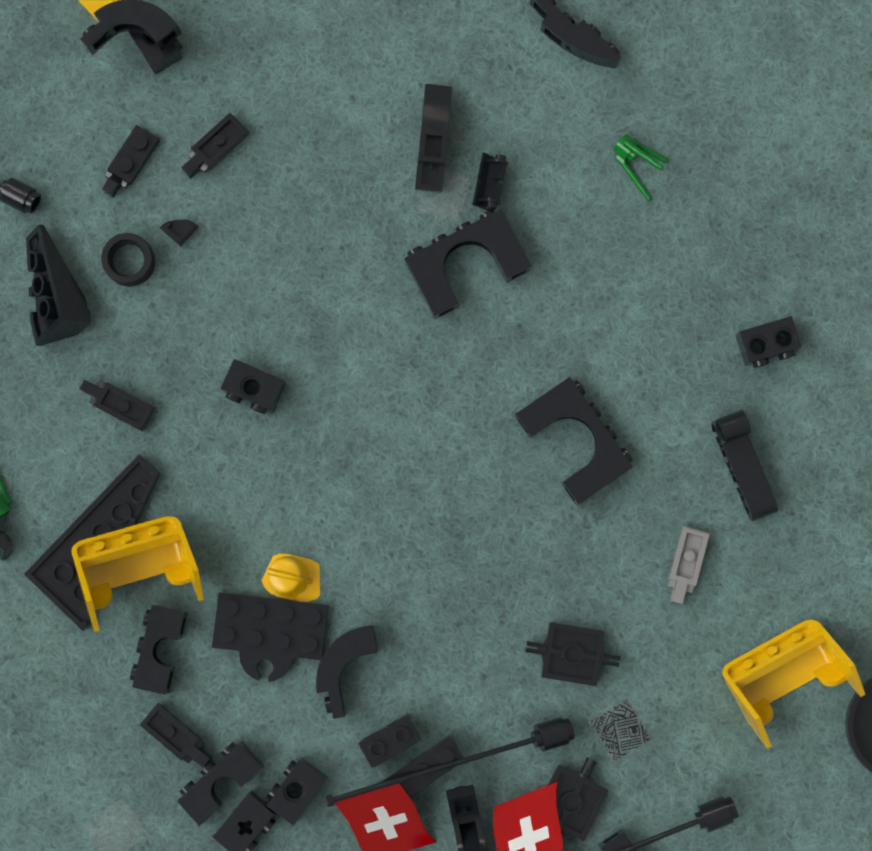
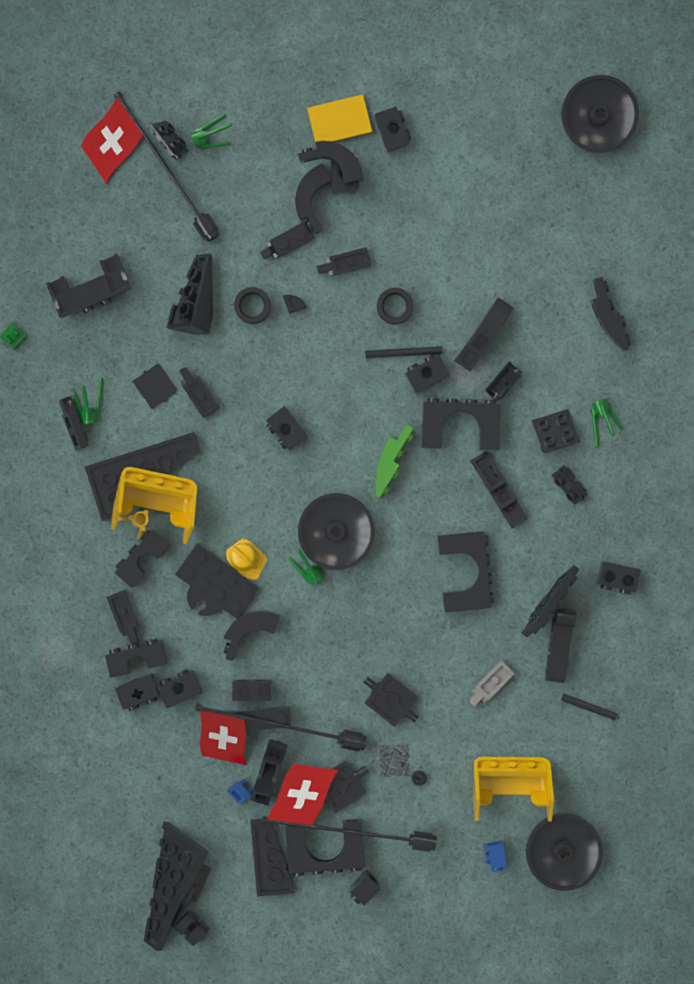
camera: 30 degrees right, 5 degrees up
none -> yellow plant [118,509,148,540]
none -> black piece [132,364,177,409]
none -> green plant [288,549,324,585]
none -> black arch [295,163,331,234]
none -> black dish [298,493,375,570]
none -> black bar [365,346,442,358]
none -> bright green slope [375,425,414,498]
none -> black tyre [377,287,413,325]
none -> black brick [405,354,450,394]
none -> black hinge [411,770,427,786]
none -> black slope [470,451,528,529]
none -> blue brick [483,841,507,872]
none -> black plate [521,565,580,637]
none -> black hinge [532,409,580,453]
none -> black hinge [551,465,588,505]
none -> black bar [561,693,617,720]

